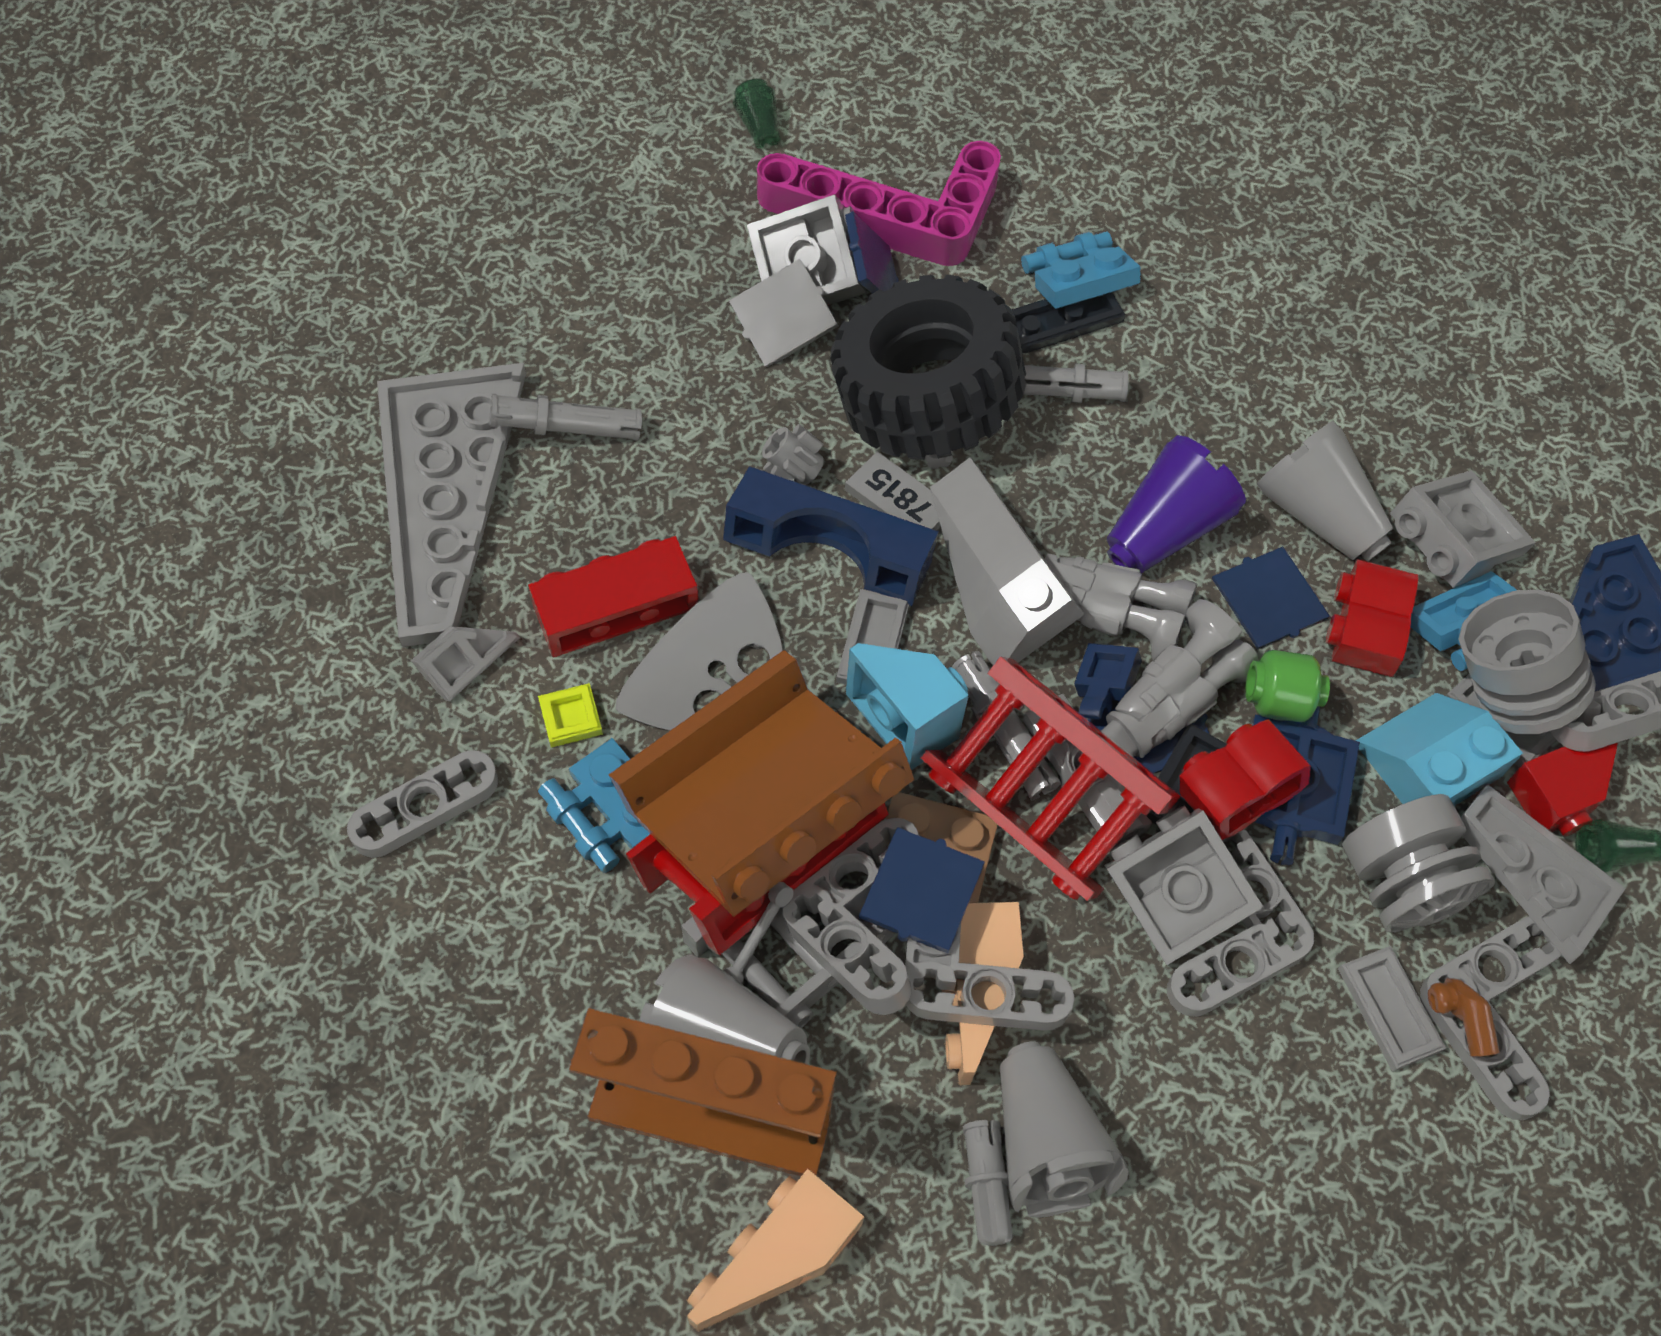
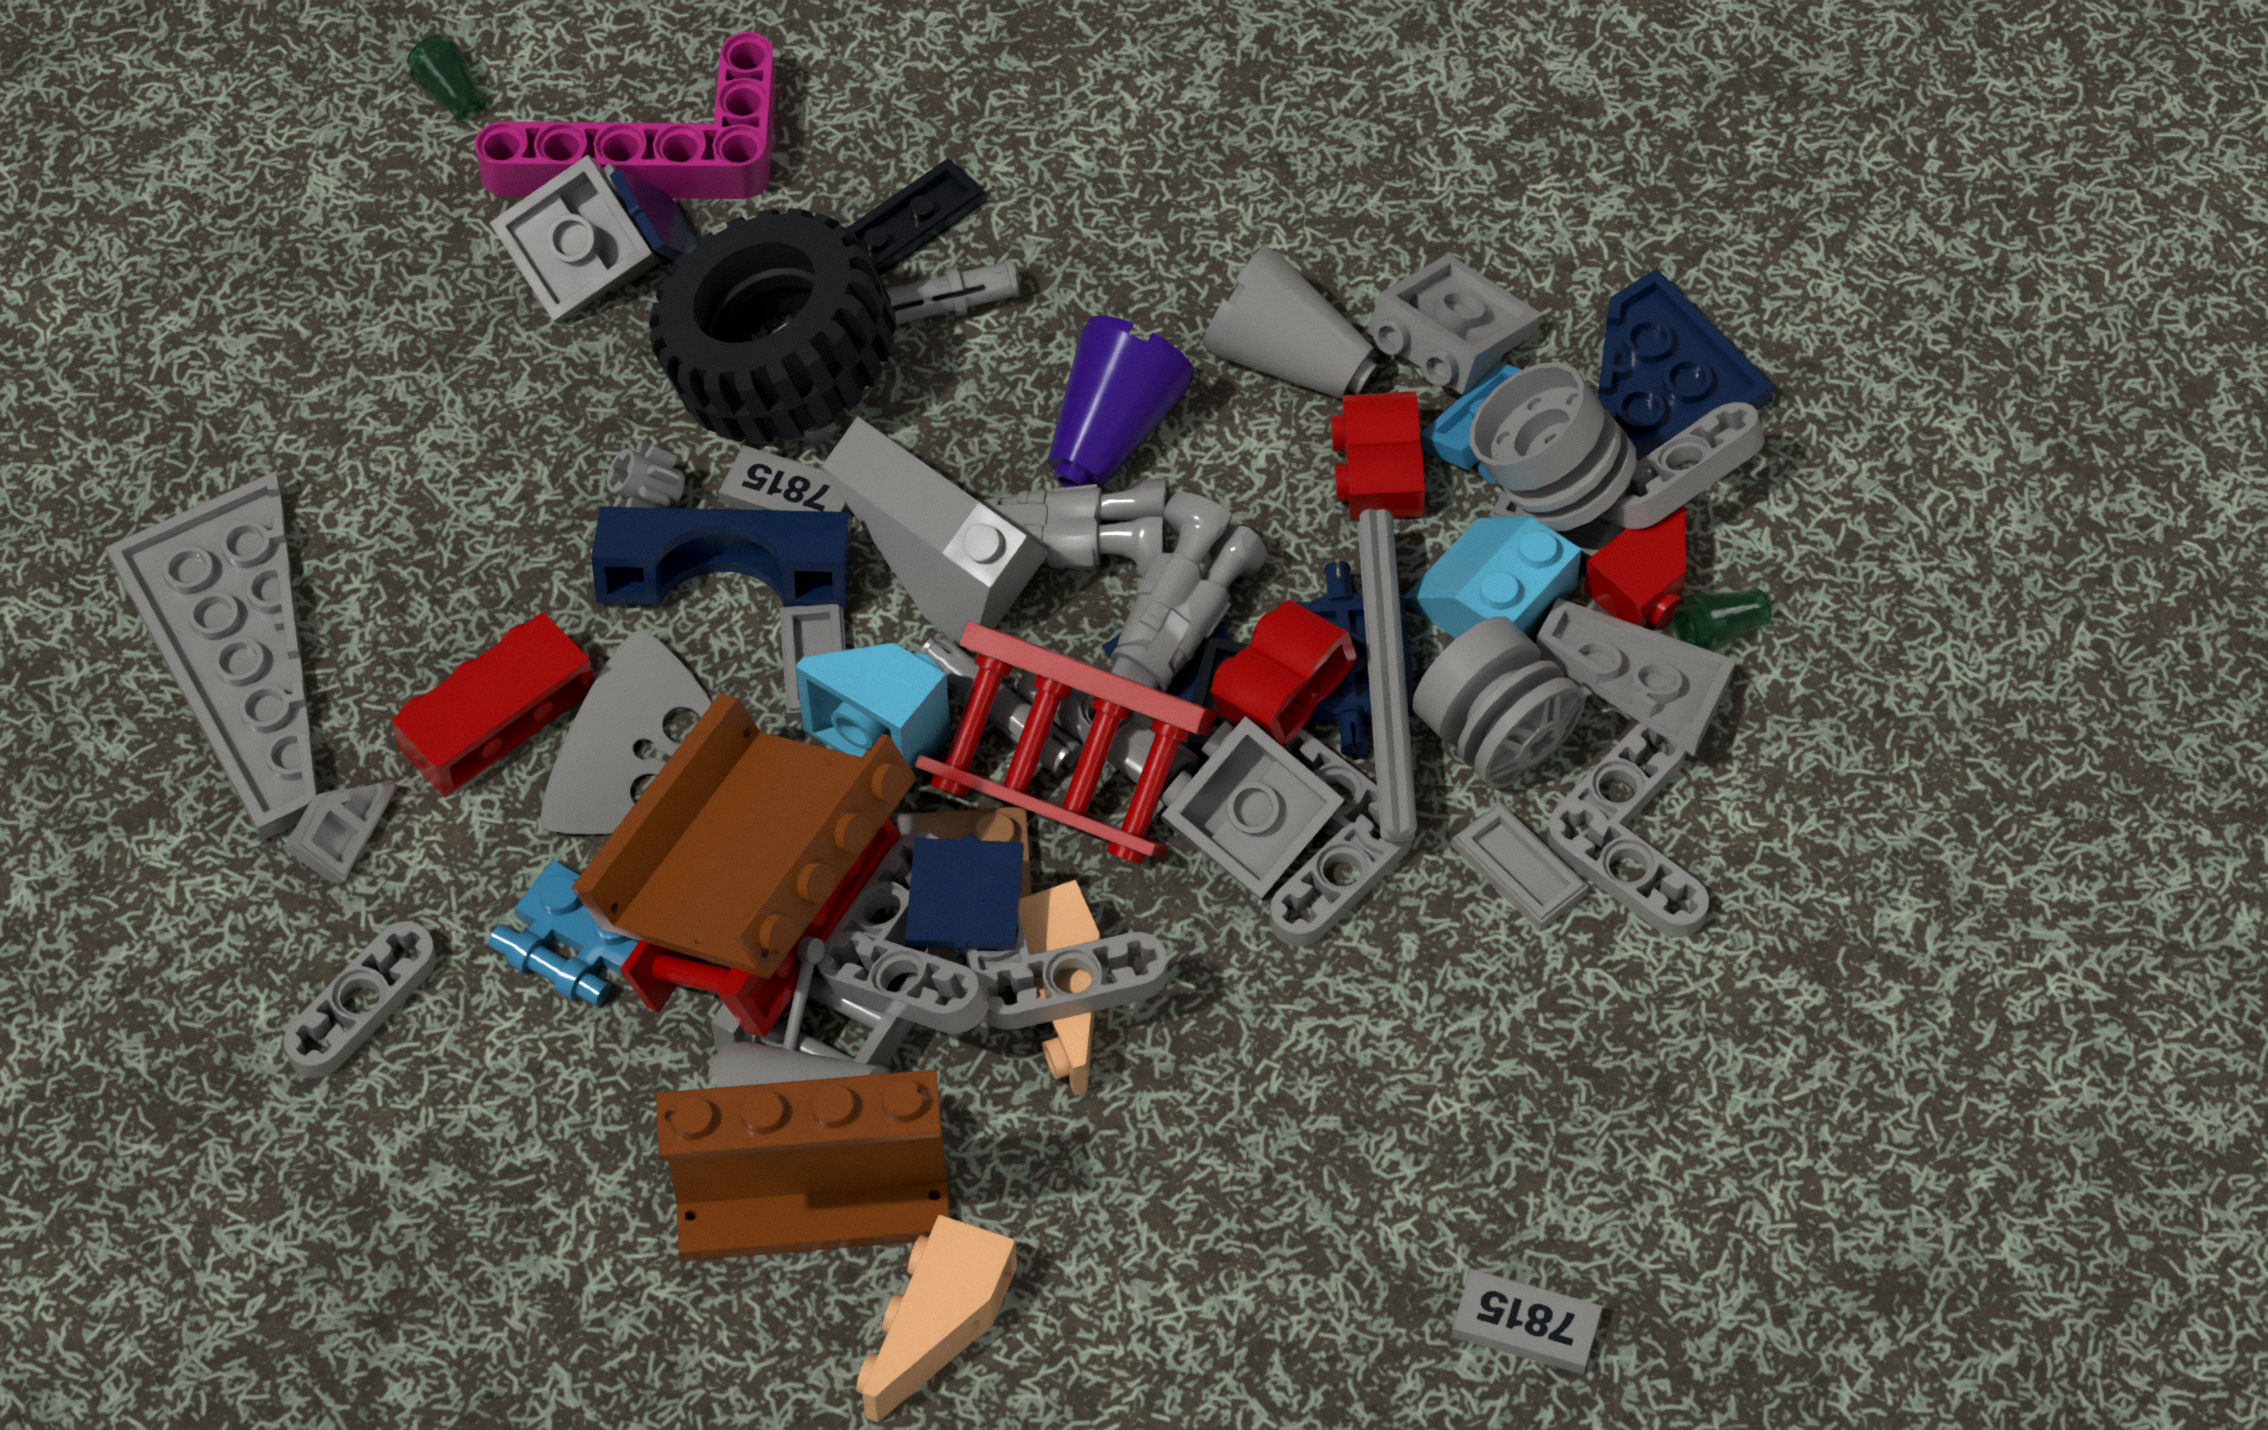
camera: 15 degrees left, 5 degrees down
light grey pin [489,394,642,441] -> none
neon yellow tile [538,683,603,748] -> none
light grey piece [729,259,839,367] -> none
light grey axle [963,1120,1013,1246] -> none
light grey cone [1000,1042,1129,1218] -> none
dark azure plate [1021,232,1140,309] -> none
dark blue plate [1074,643,1142,731] -> none
dark blue piece [1212,547,1330,649] -> none
bright green head [1245,650,1330,722] -> none
dark orange arm [1428,978,1500,1057] -> none
none -> light grey axle [1358,508,1417,843]

